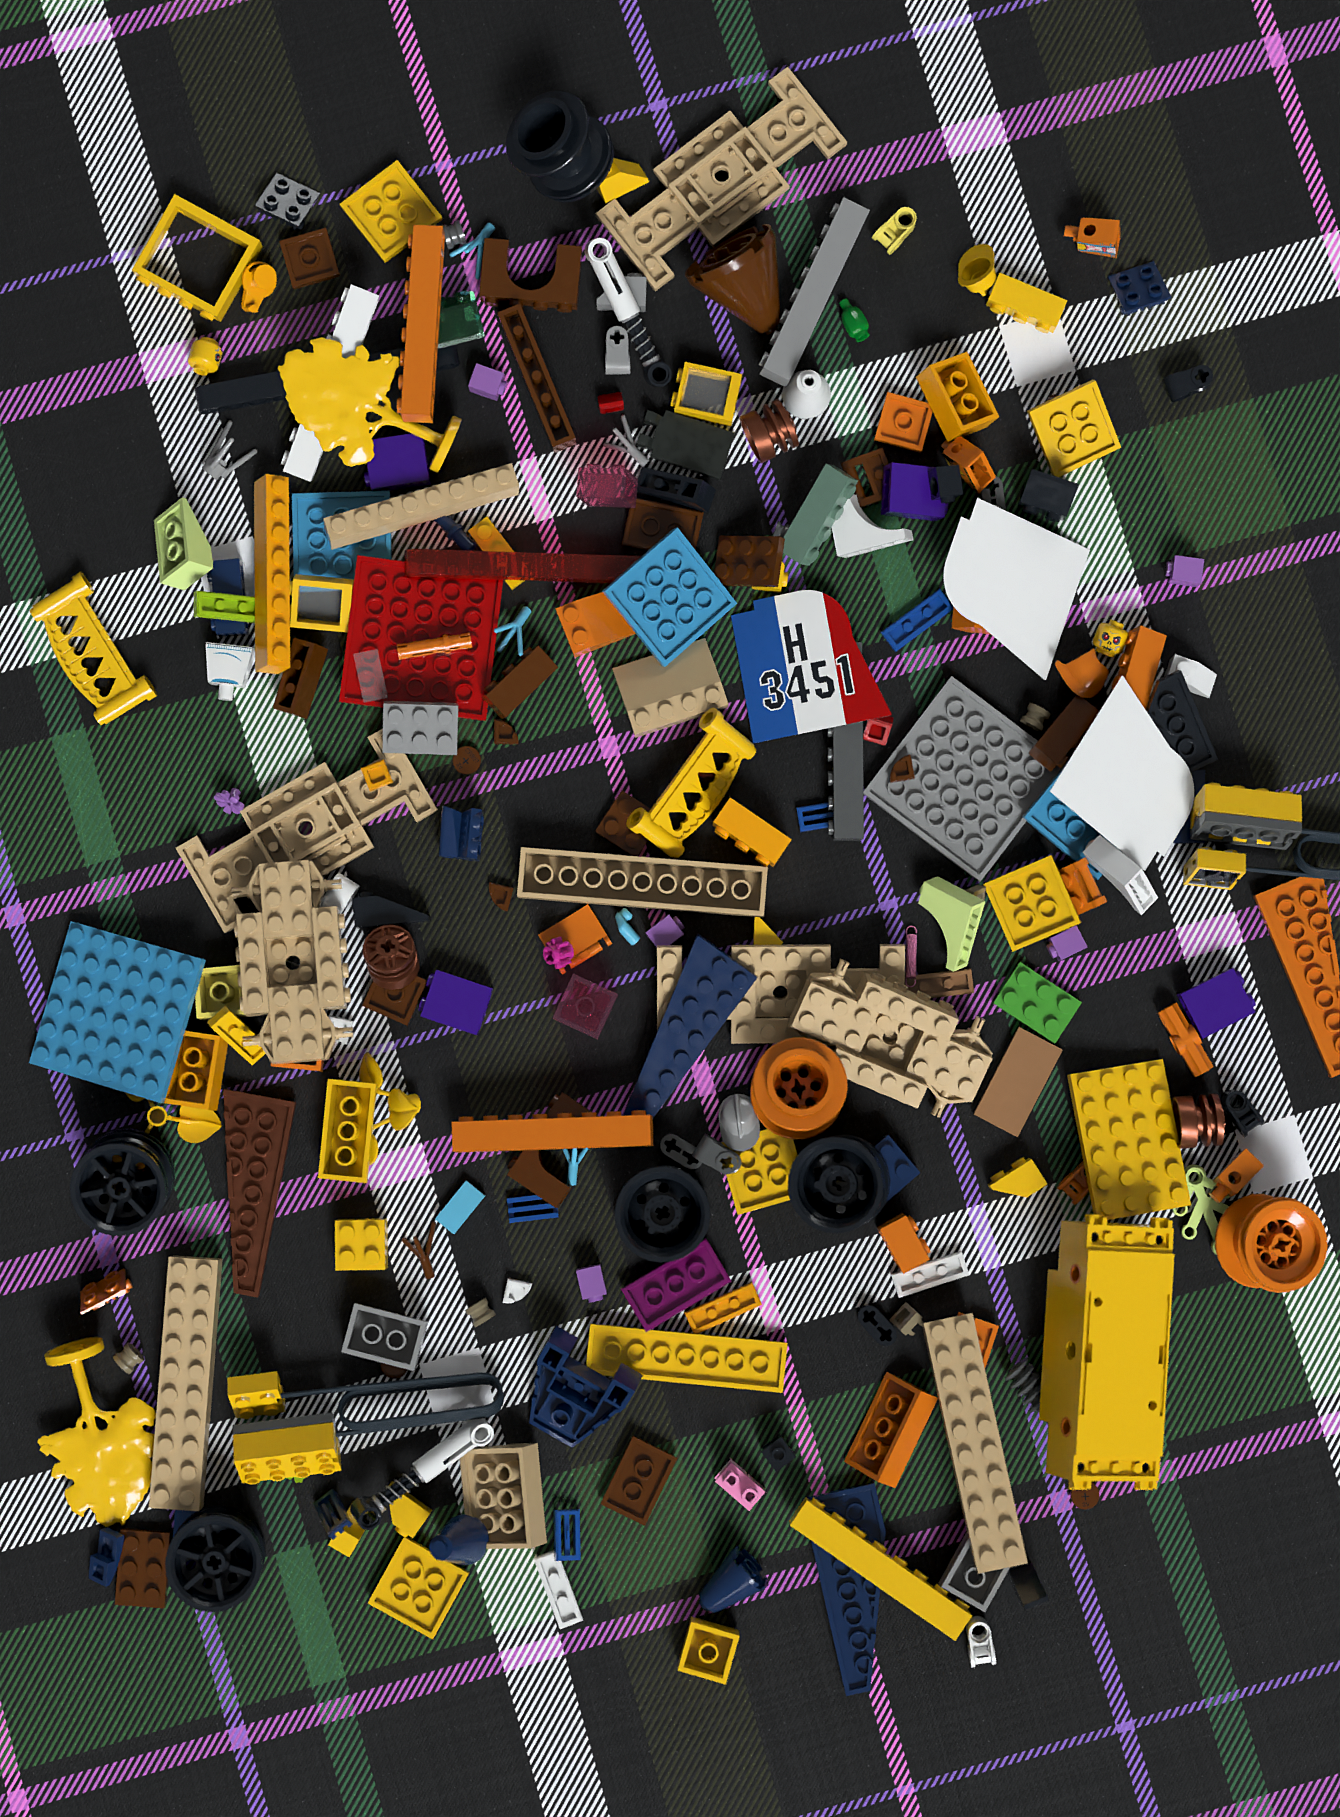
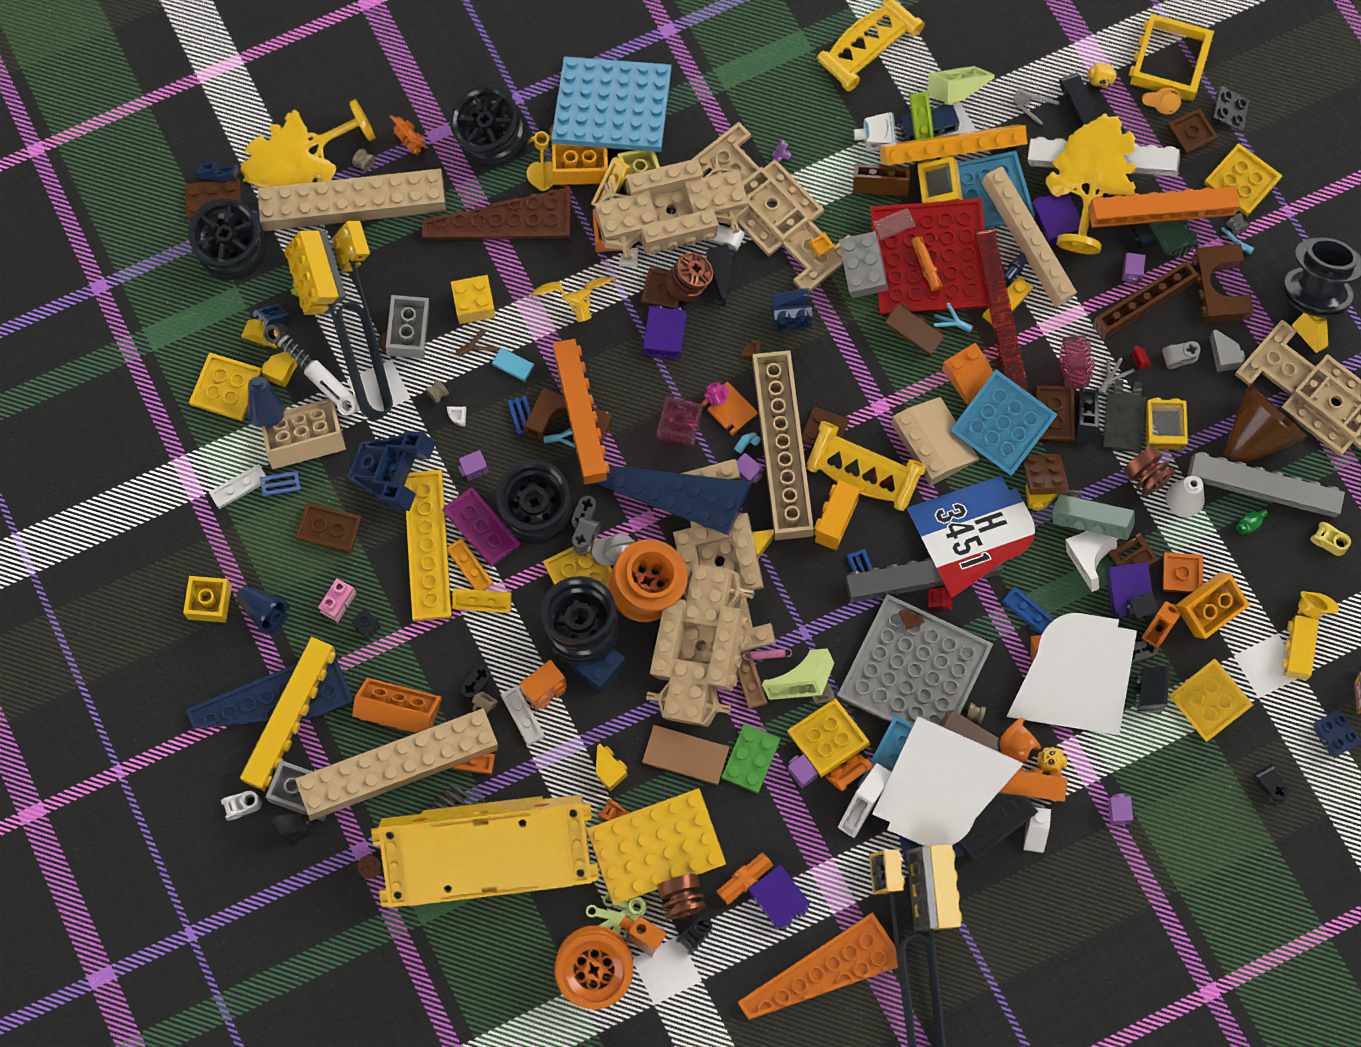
camera: 80 degrees right, 15 degrees down
yellow slope [318,1079,377,1183] -> none
reddish brown piece [453,746,481,775] -> none
reddish brown tile [494,719,519,745] -> none
piece [584,238,672,387] -> none
none -> yellow plate [453,588,512,613]

